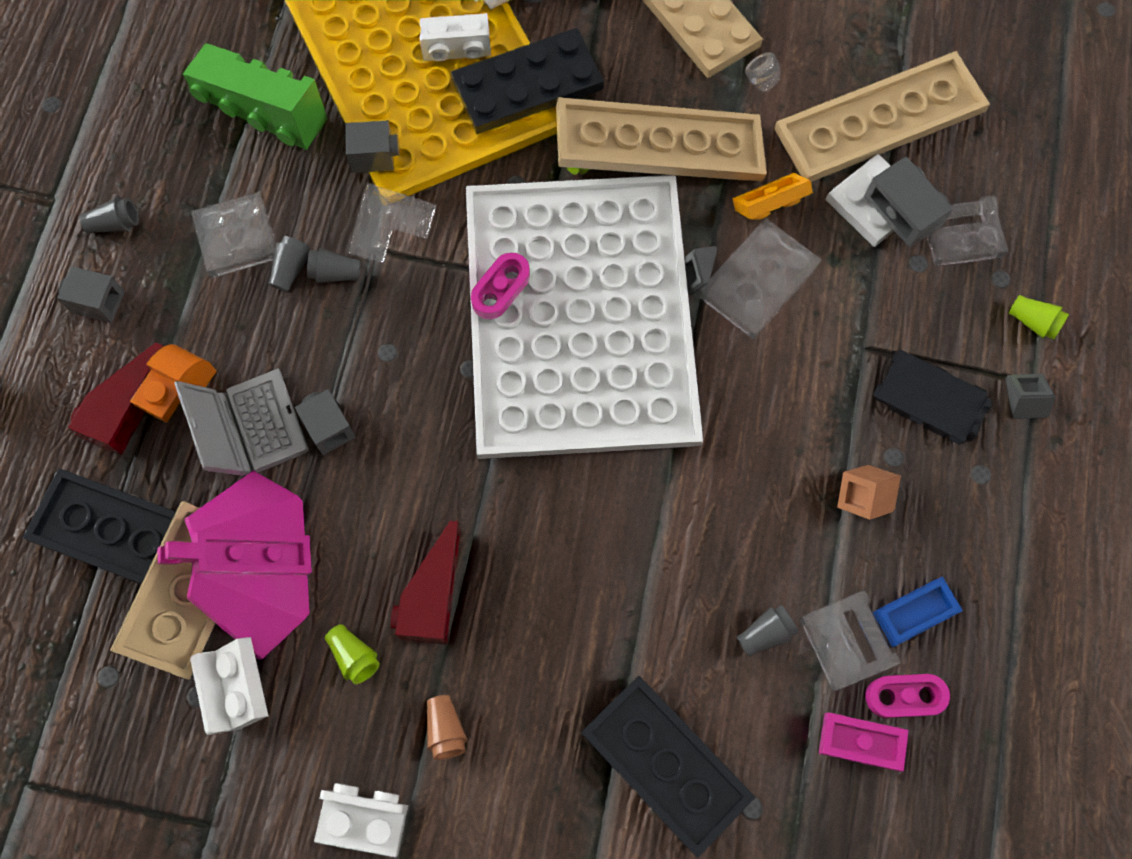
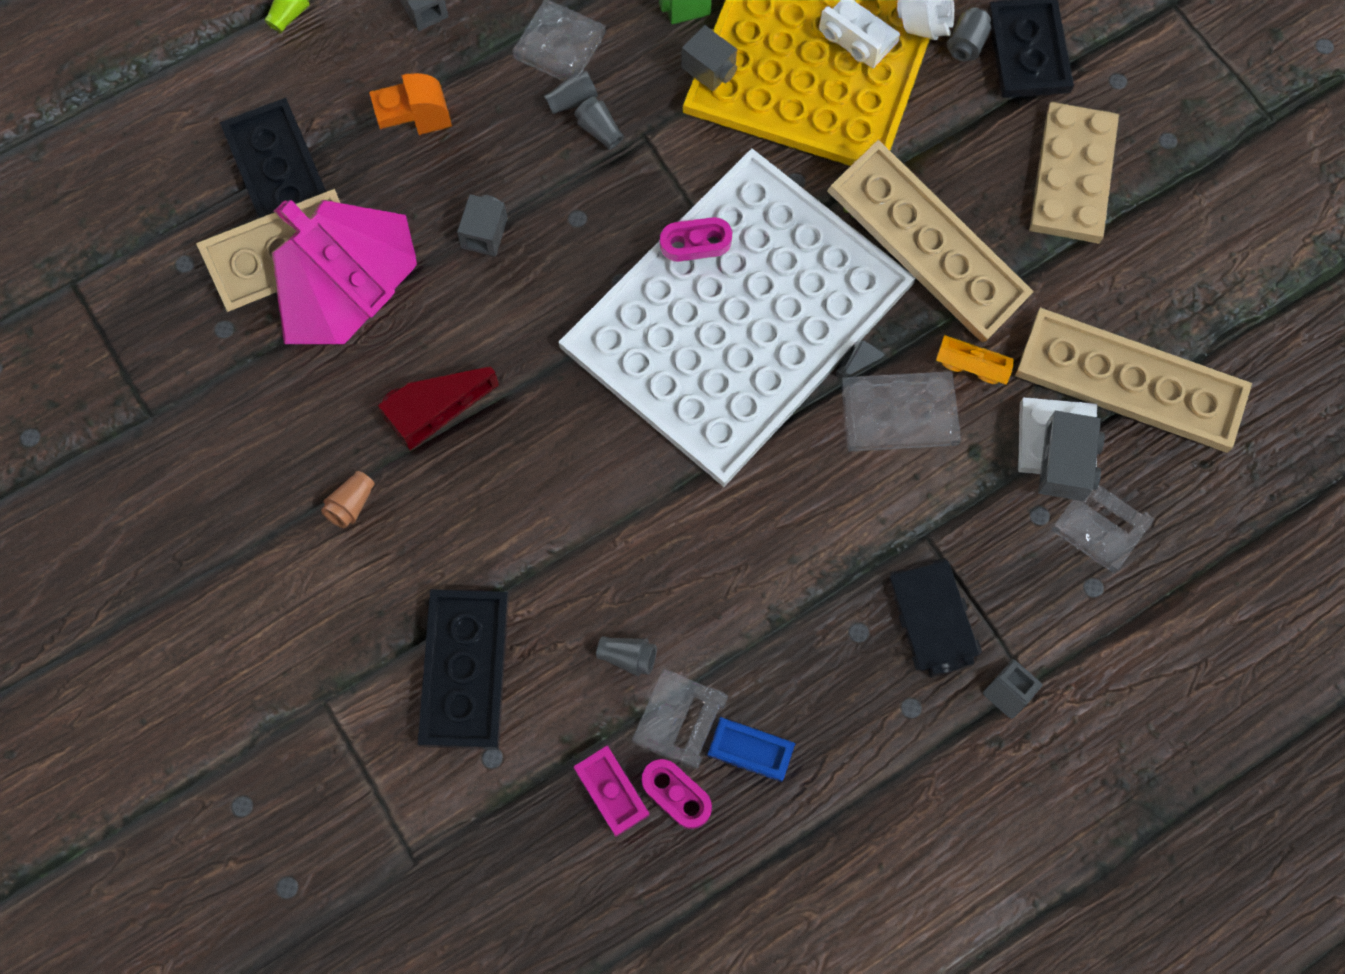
camera: 45 degrees right, 0 degrees up
dark red slope [68,343,164,455] -> none
light grey piece [174,369,309,476] -> none
white bracket [190,637,268,735] -> none
white bracket [314,783,408,857] -> none
lime cone [324,624,380,685] -> none
clear plate [347,183,436,263] -> none
black plate [451,28,604,135] -> none
clear tile [745,52,781,92] -> none
nougat panel [837,465,901,520] -> none
lime cone [1008,295,1069,340] -> none

